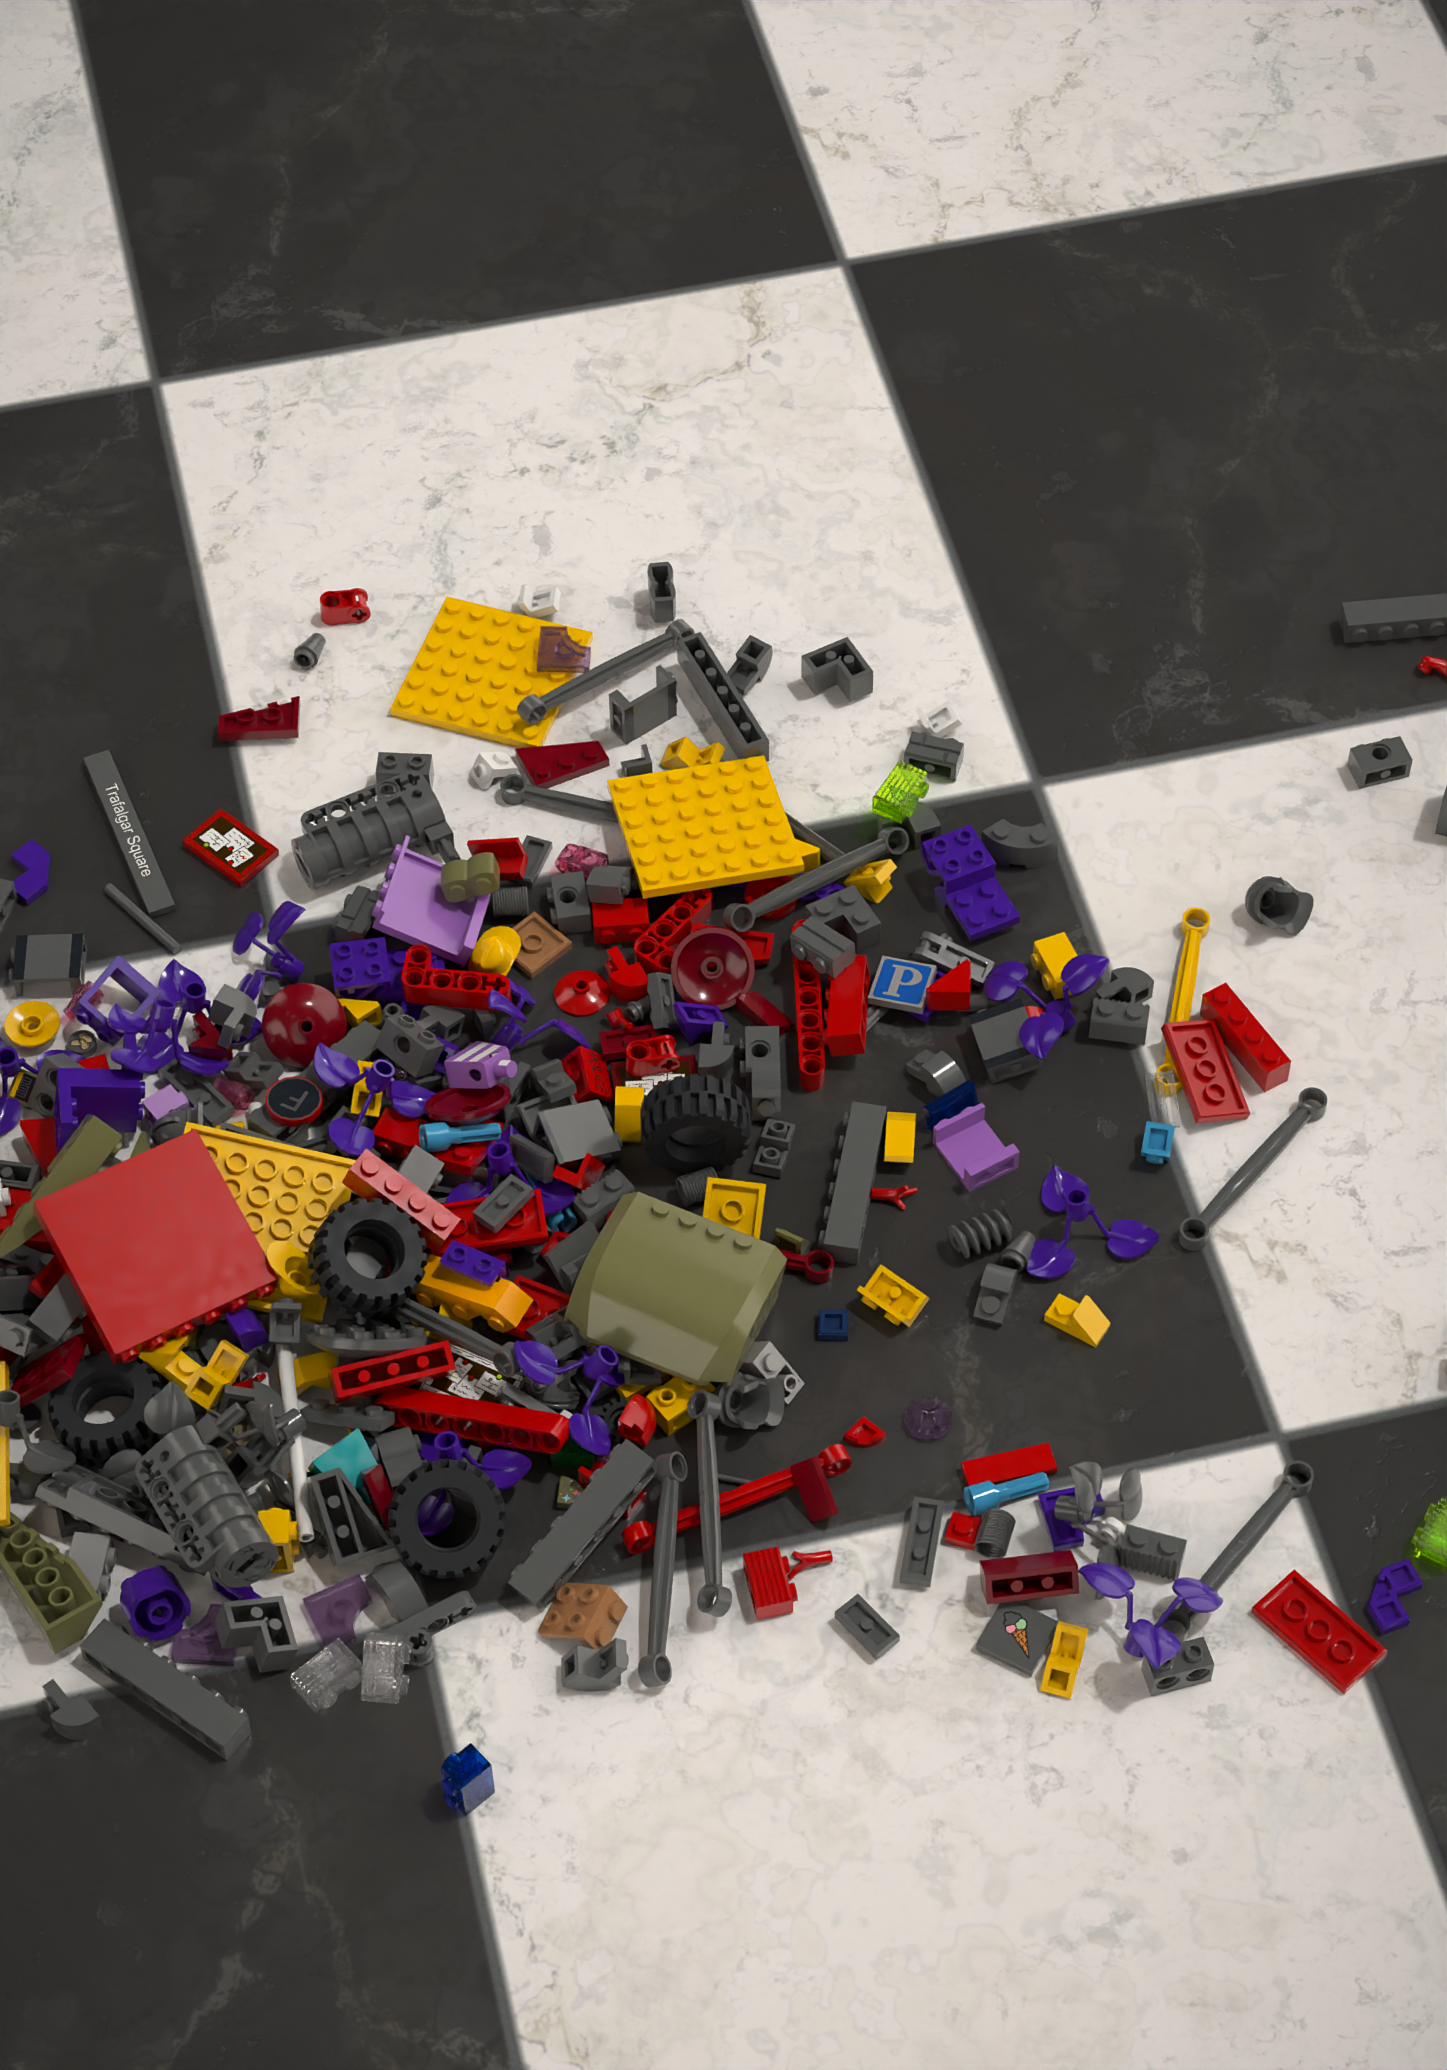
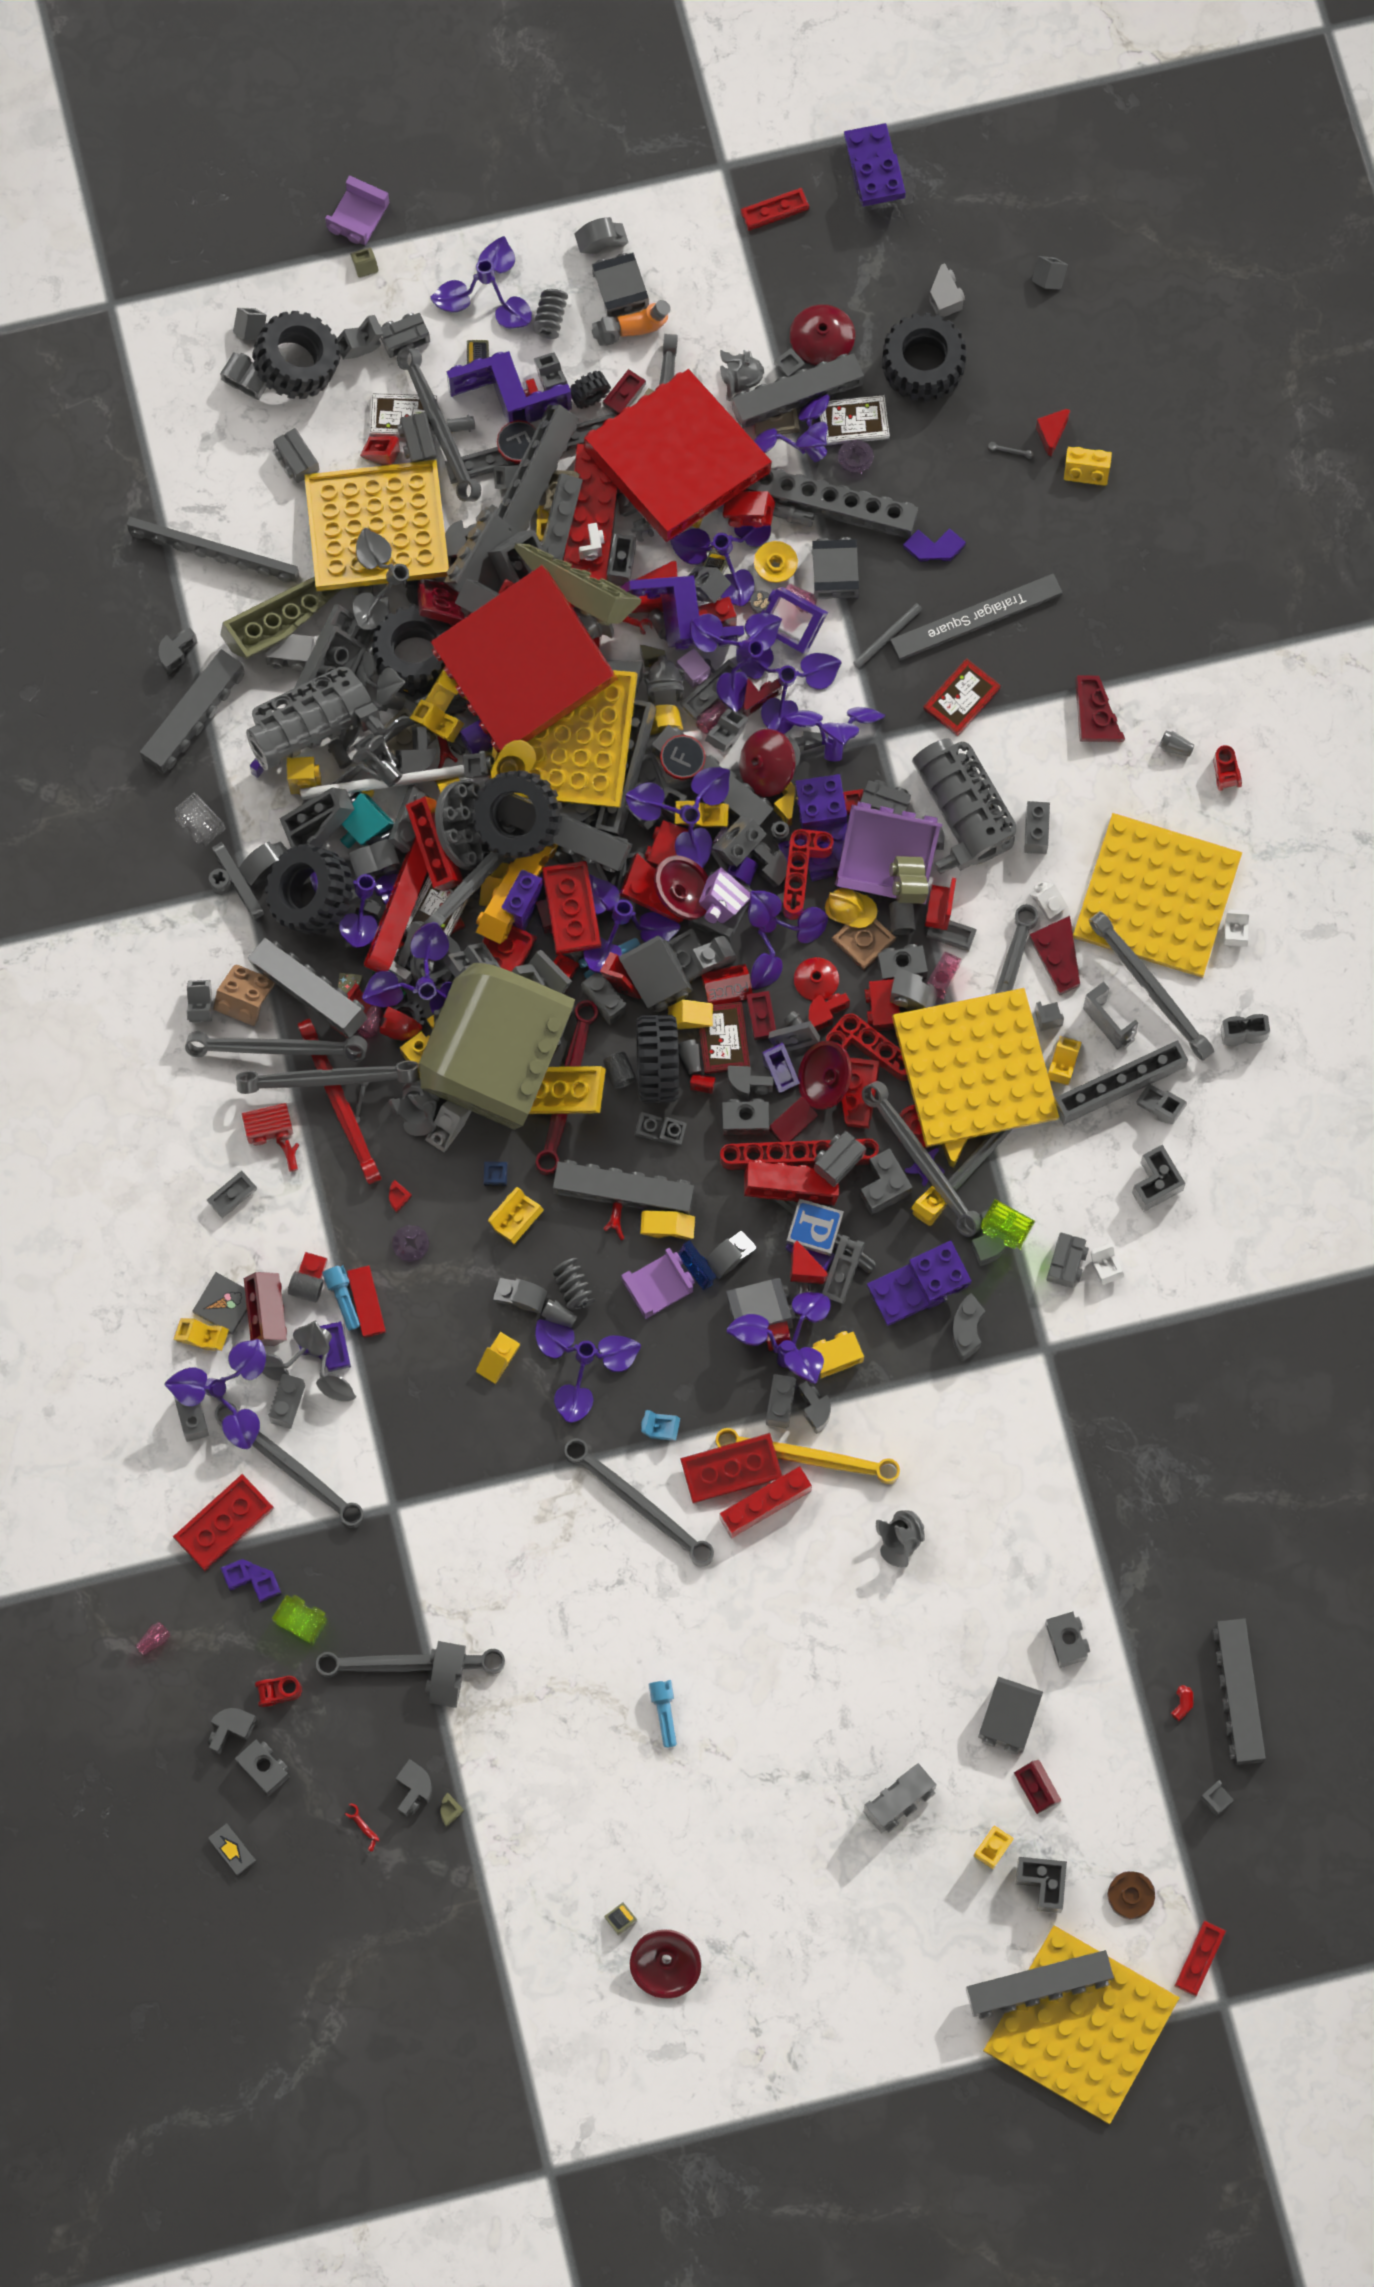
camera: 90 degrees right, 20 degrees up
dark purple brick [120,1565,191,1641] -> none
clear purple tile [171,1604,237,1666] -> none
dark grey brick [207,984,257,1049] -> none
dark grey brick [214,1596,298,1673] -> none
clear purple tile [303,1574,372,1653] -> none
brick [342,1149,461,1253] -> none
dark red slope [359,1464,393,1531] -> none
clear brick [361,1632,411,1704] -> none
dark azure piece [419,1122,501,1152] -> none
clear blue brick [441,1743,495,1816] -> none
dark grey plate [472,1174,534,1234] -> none
dark grey tile [509,1134,555,1184] -> none
tile [537,626,591,673] -> none
red hand [605,1007,633,1029] -> none
red piece [626,1035,682,1077] -> none
dark grey brick [752,1059,781,1121] -> none
olive slope [775,1228,809,1255] -> none
dark red slope [790,1456,839,1522] -> none
dark grey plate [900,1496,944,1587] -> none
white plate [1097,1517,1125,1546] -> none
clear tile [1144,1070,1181,1128] -> none

